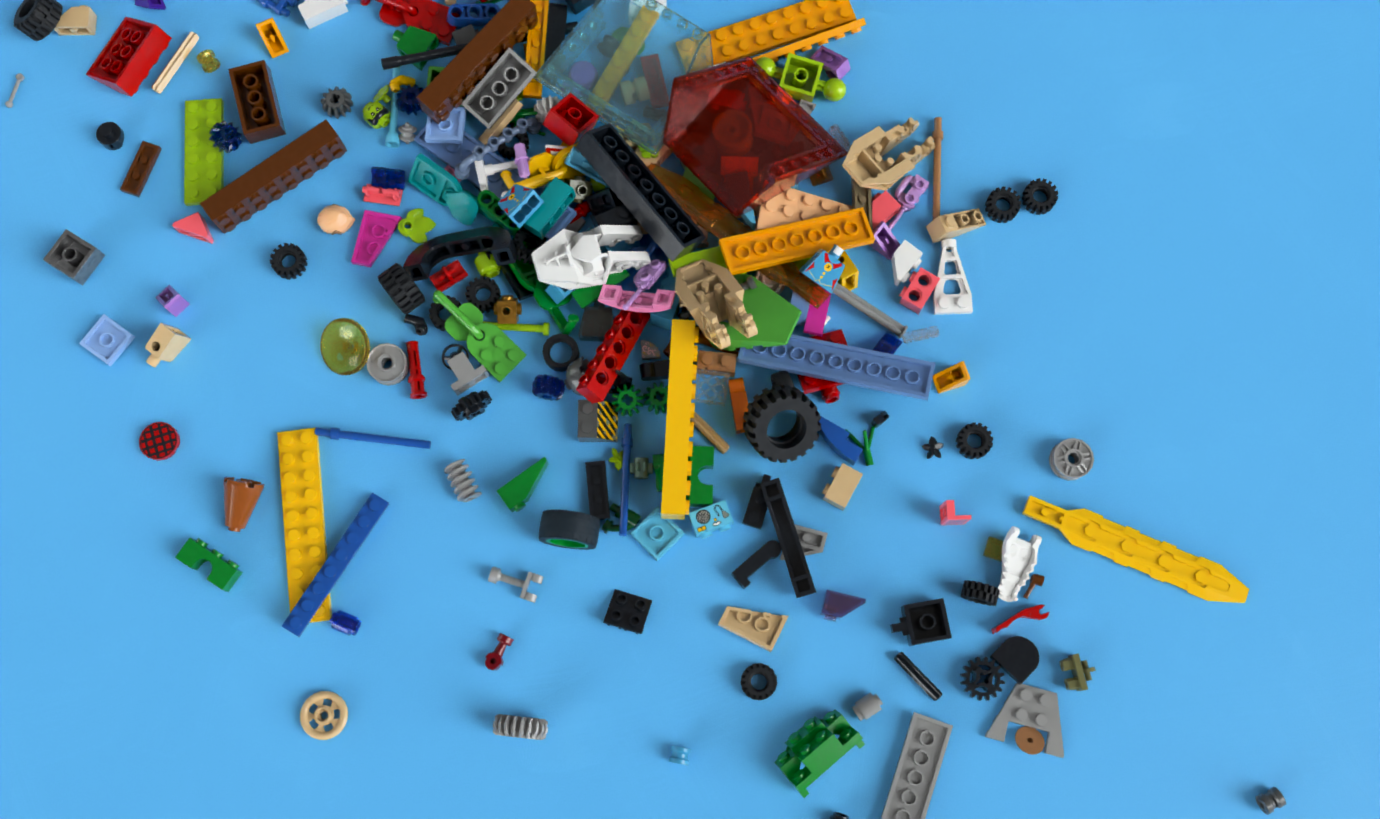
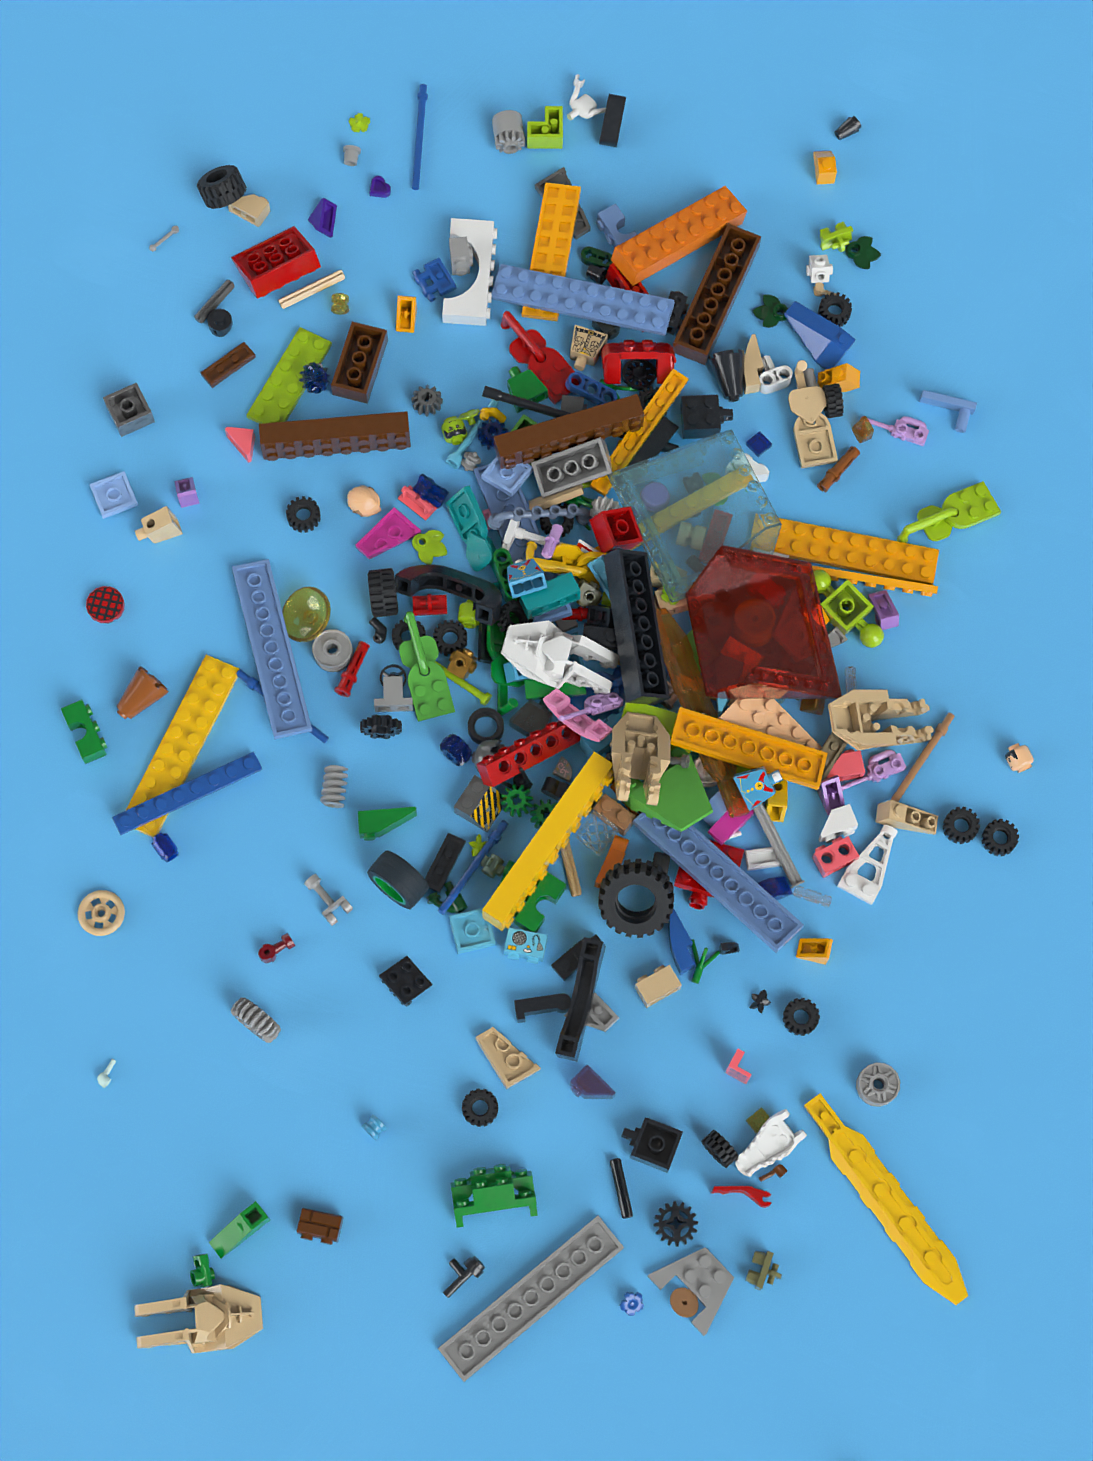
camera: 30 degrees right, 5 degrees down
light grey brick [852,692,883,721] -> none
black tile [990,636,1039,685] -> none
none -> dark grey axle [195,280,235,323]
none -> medium blue plate [232,559,312,740]
none -> plant [619,1292,644,1316]
none -> white tile [744,847,782,871]
none -> light nougat head [1005,743,1034,773]

